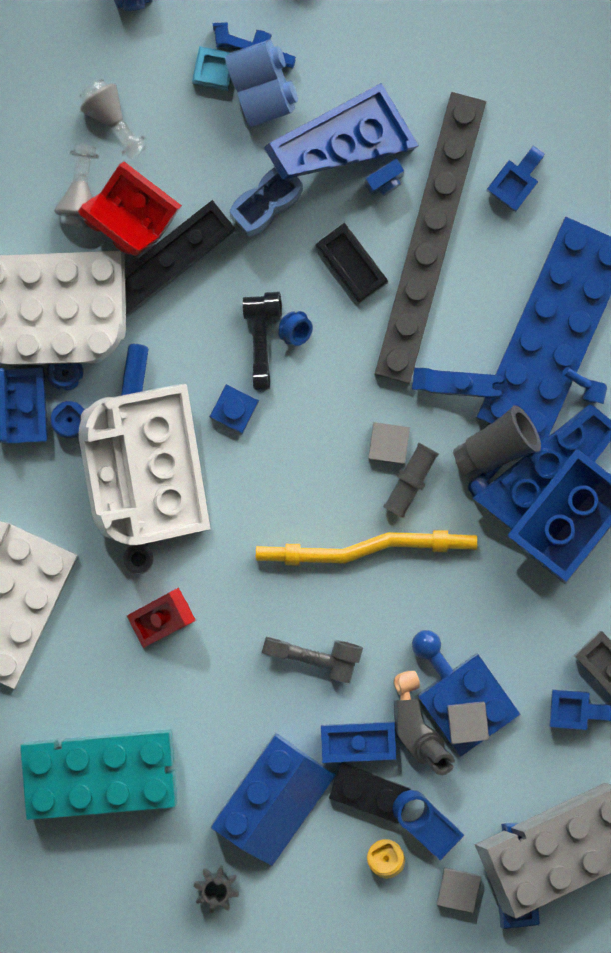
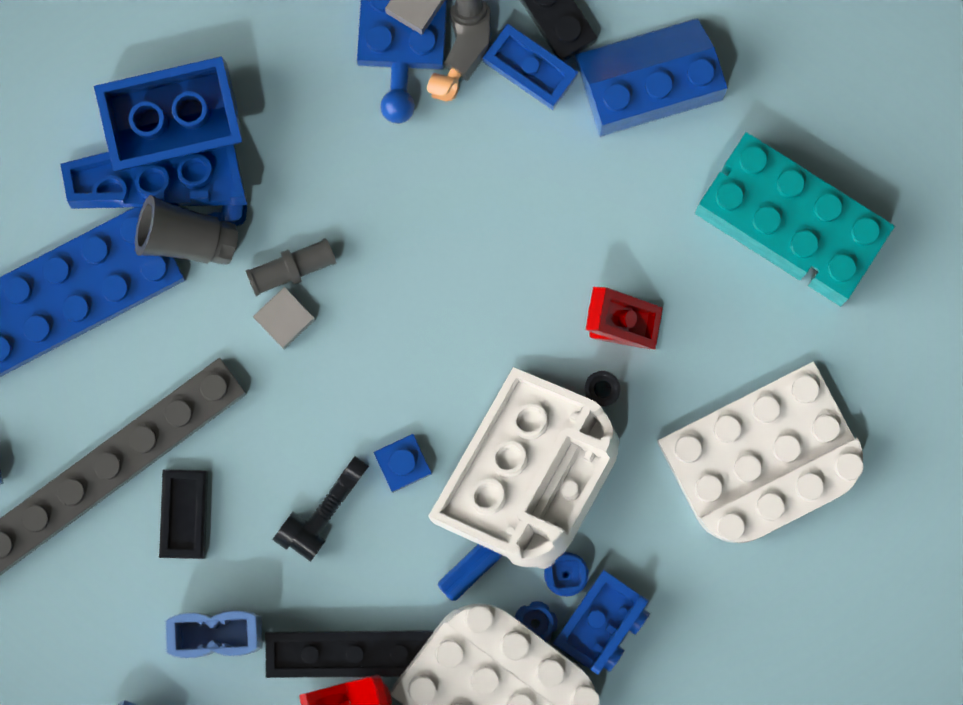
camera: 140 degrees left, 5 degrees down
dark grey gear [193,865,239,913] -> none
yellow bar [256,530,477,566] -> none
dark grey brick [262,637,363,683] -> none
wing [264,83,419,180] -> none
blue plate [278,311,313,346] -> none
blue plate [365,158,404,196] -> none
blue piece [412,368,505,398] -> none
blue hand [562,367,607,404] -> none

